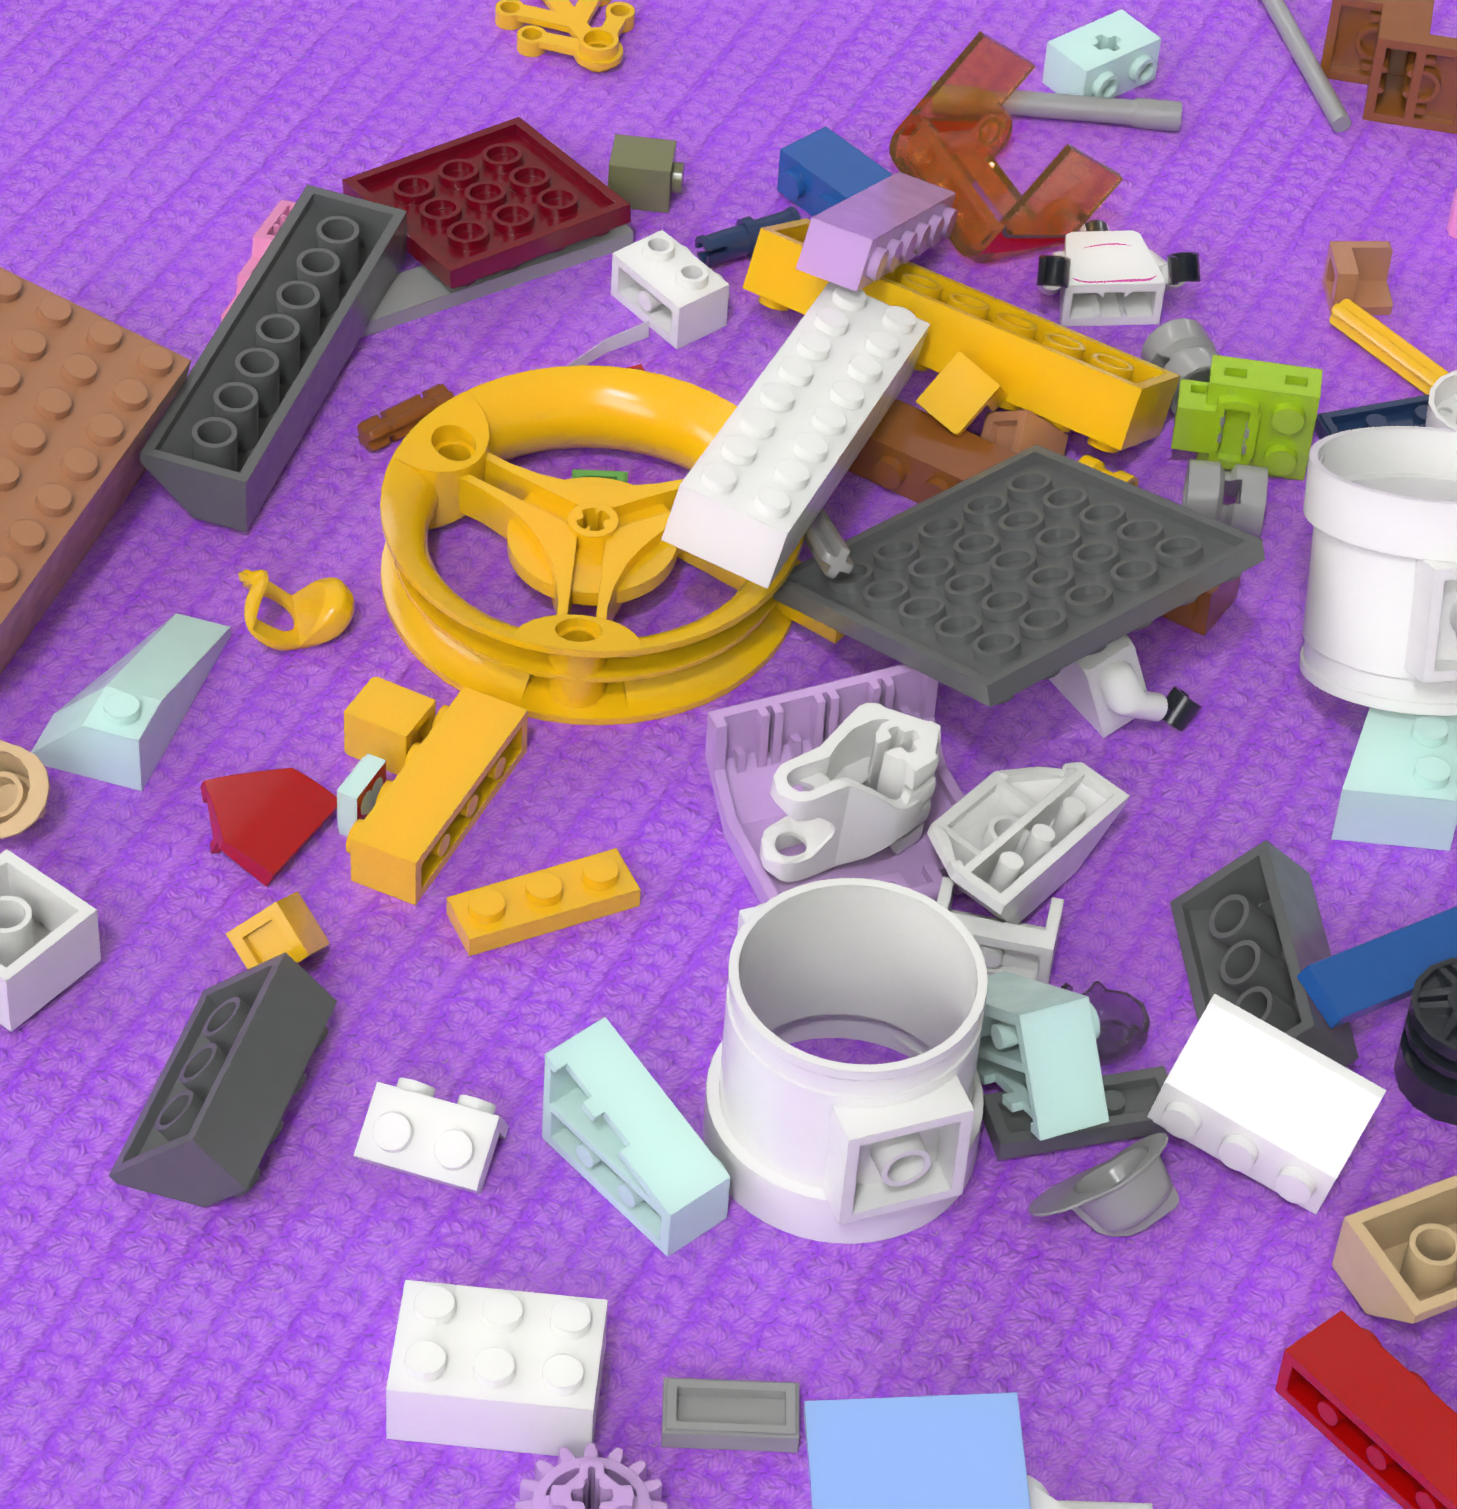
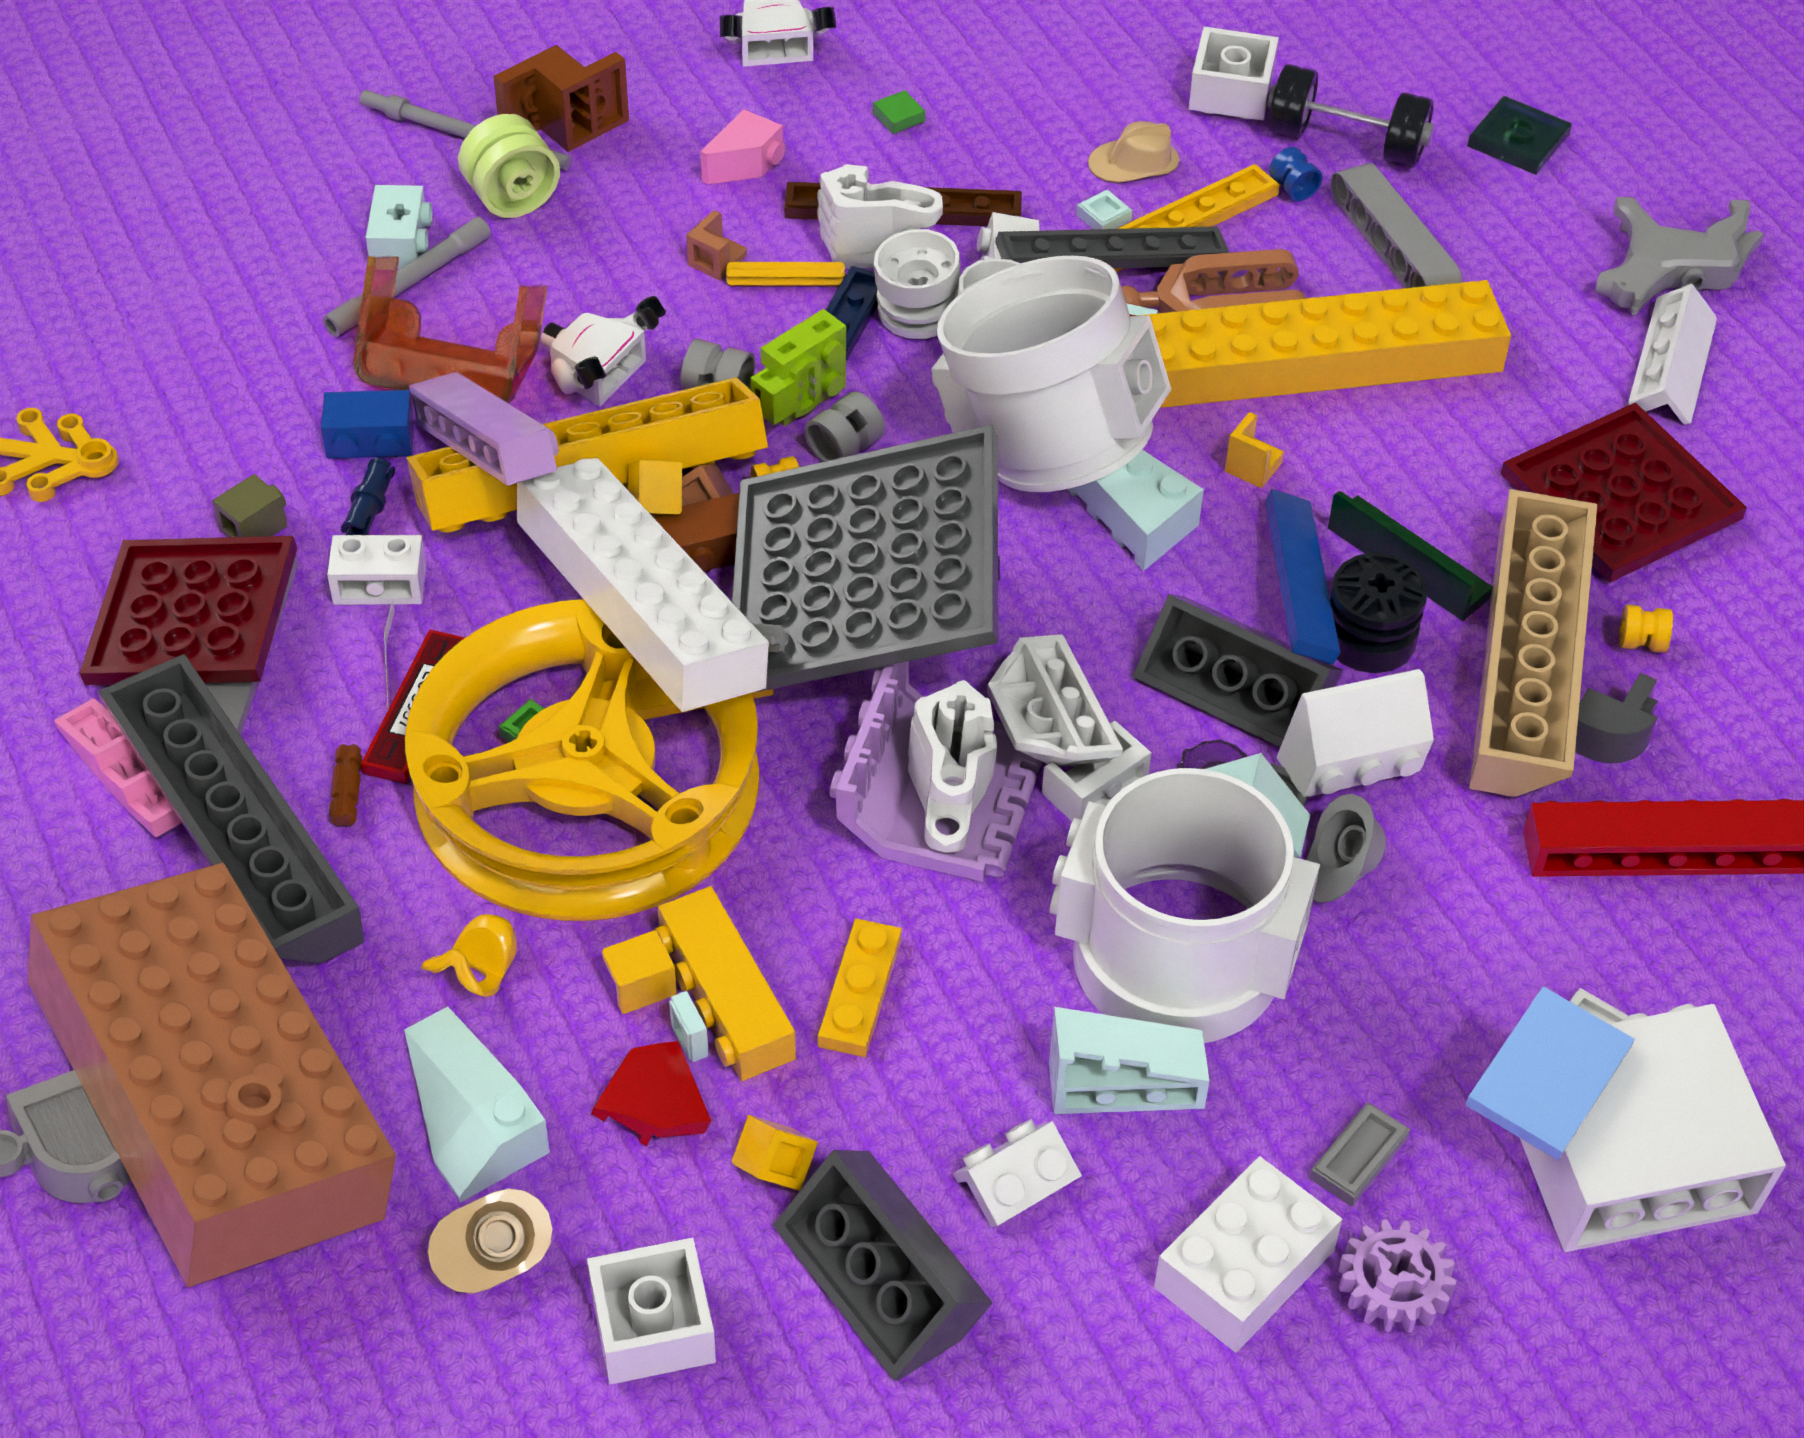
camera: 50 degrees left, 5 degrees up
none -> yellowish green wheel [458,114,560,218]

